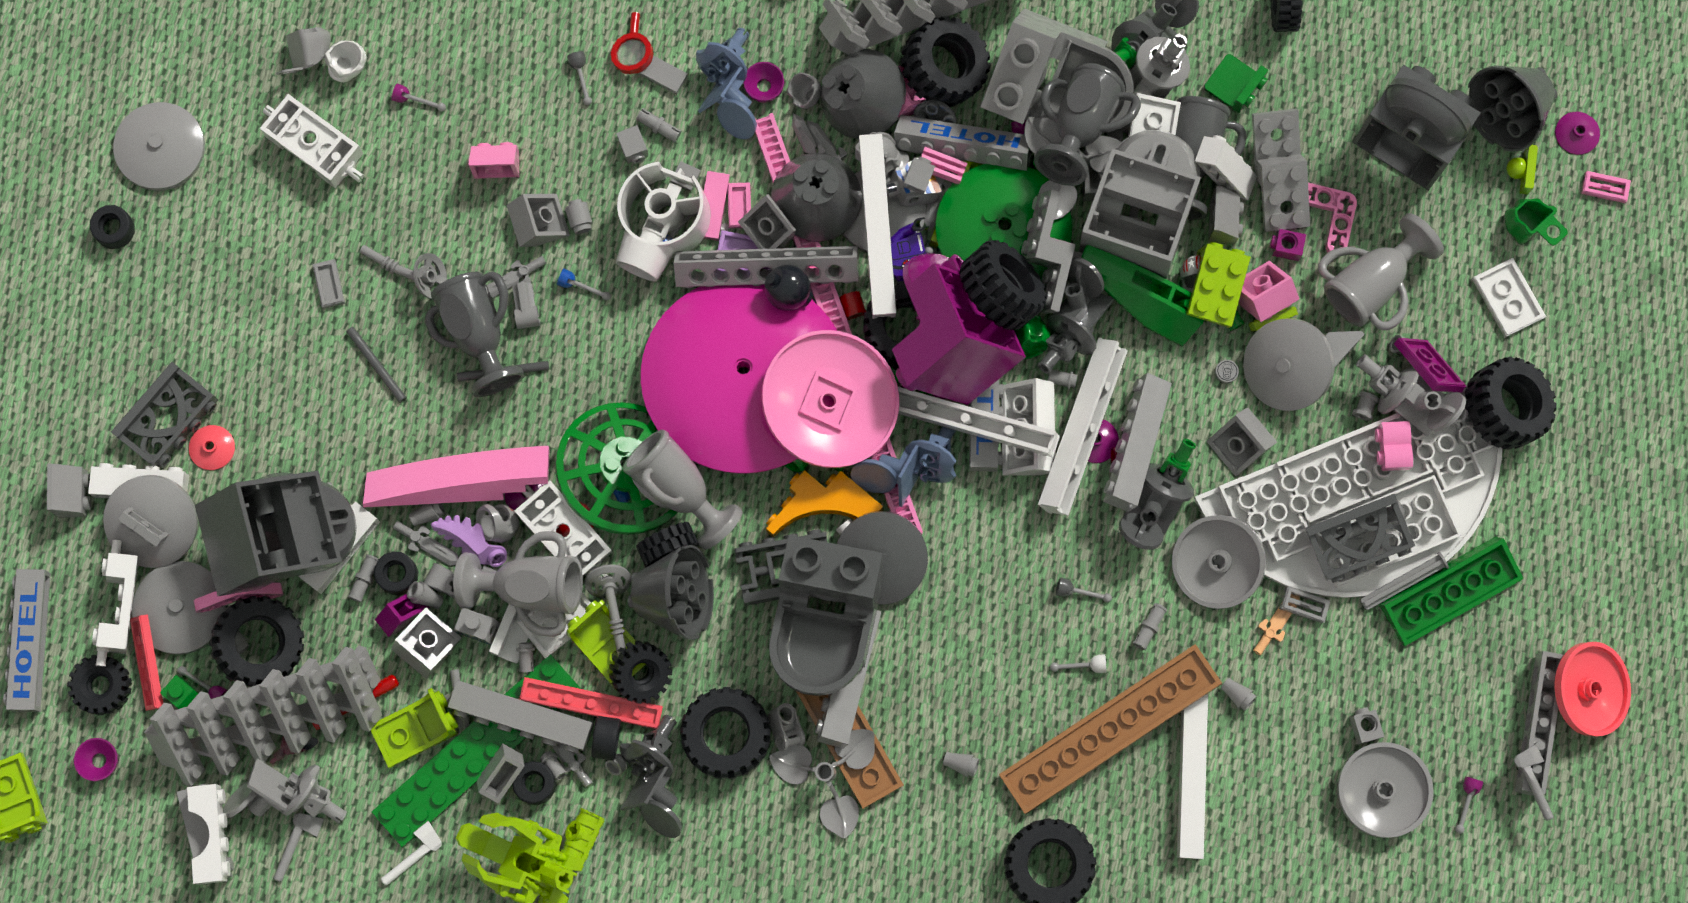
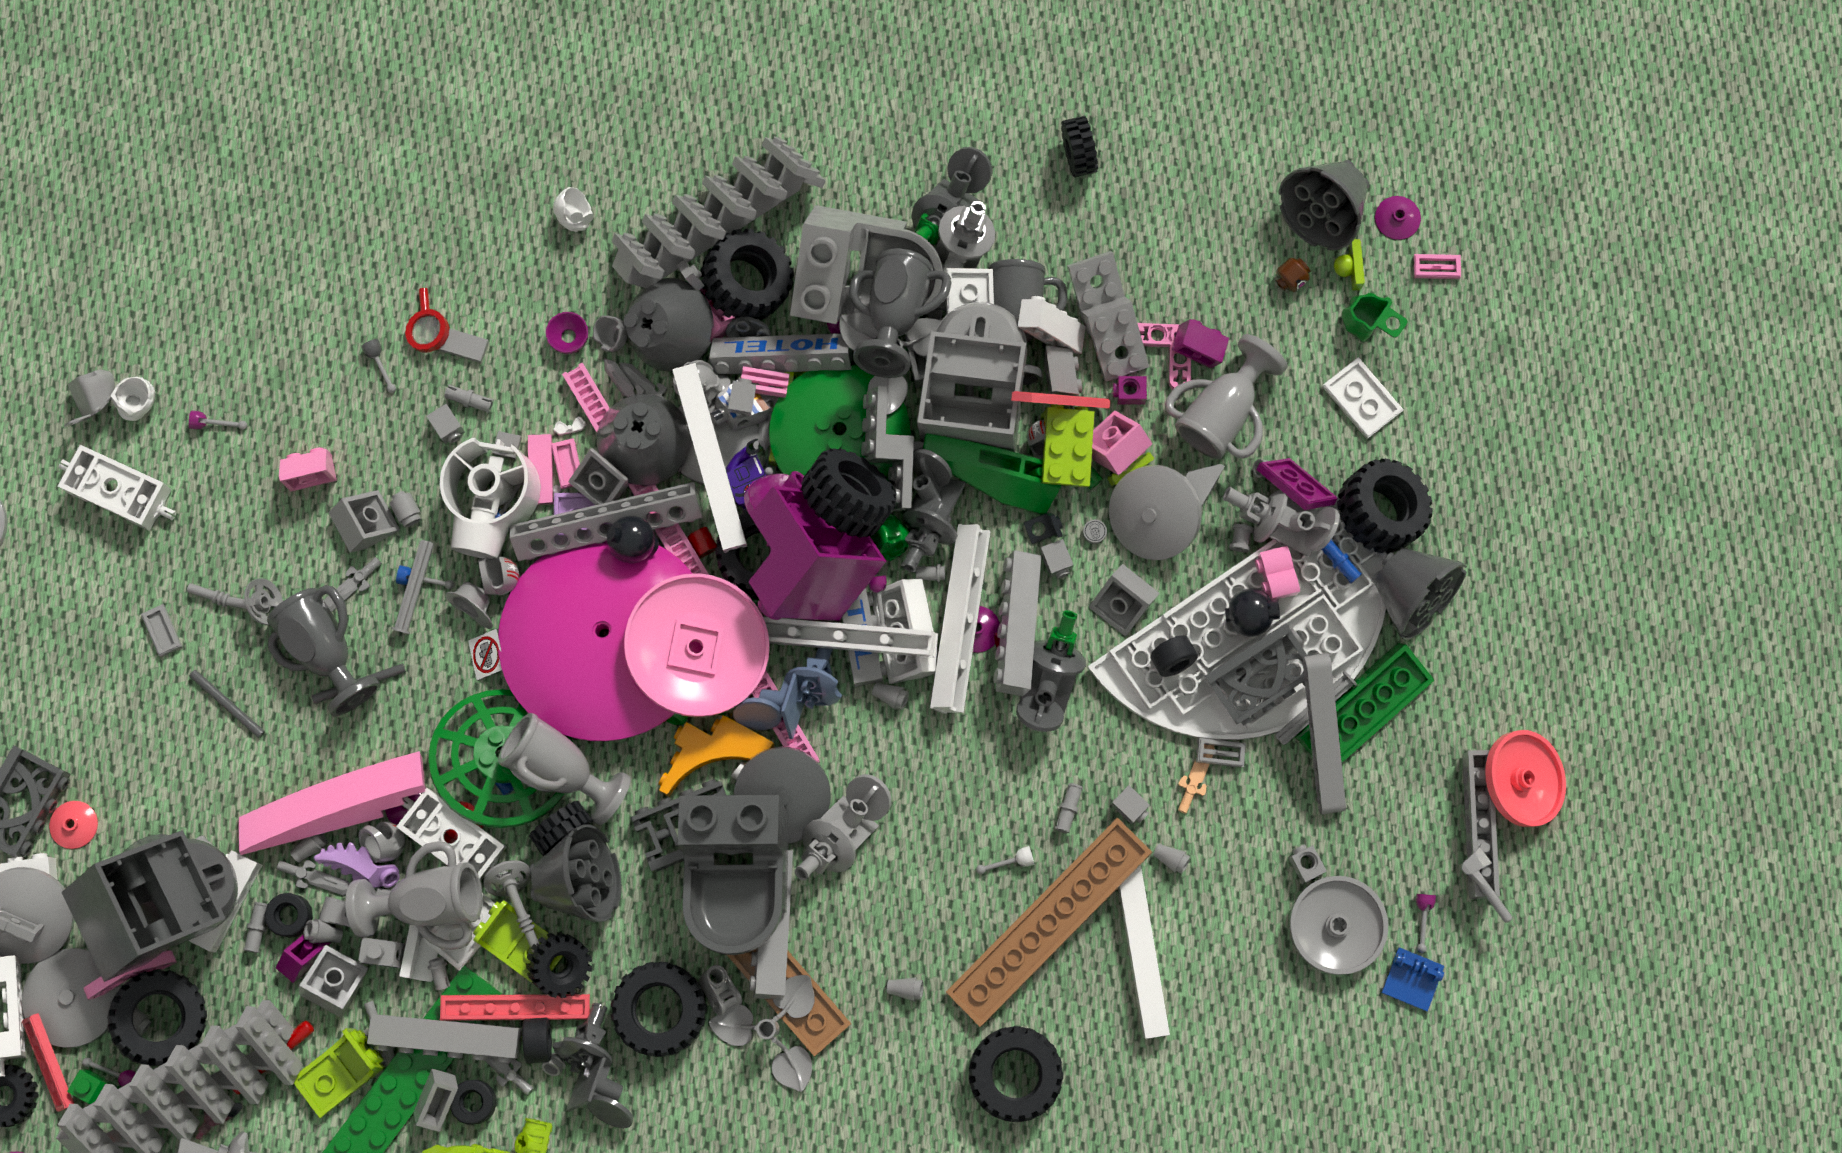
camera: 10 degrees left, 0 degrees up
light grey piece [512,282,540,329] -> none
light grey pin [540,751,568,782] -> none
sand blue piece [696,28,757,140] -> none
hinge [1055,577,1112,603] -> none
light grey dish [1172,515,1266,609] -> none
green bracket [1204,54,1268,113] -> none
dark grey piece [1352,64,1481,191] -> none
none -> light grey axle [391,540,434,634]
none -> light grey piece [445,582,493,629]
none -> sticker [468,629,502,680]
none -> light grey helmet [478,557,519,595]
none -> white piece [553,417,587,436]
none -> light grey plate [677,260,704,291]
none -> light grey piece [795,774,892,881]
none -> hinge [868,575,887,627]
none -> light grey cone [872,682,909,710]
none -> coral tile [1011,391,1110,408]
none -> black bracket [1023,512,1063,544]
none -> light grey brick [1040,539,1073,579]
none -> light grey brick [1111,785,1150,825]
none -> black tyre [1150,635,1198,677]
none -> magenta brick [1172,319,1229,369]
none -> black brick [1225,589,1280,637]
none -> reddish brown head [1276,258,1311,292]
none -> light grey beam [1303,653,1346,815]
none -> blue pin [1321,539,1362,584]
none -> dark grey cone [1371,547,1467,640]
none -> blue hinge [1381,947,1444,1012]

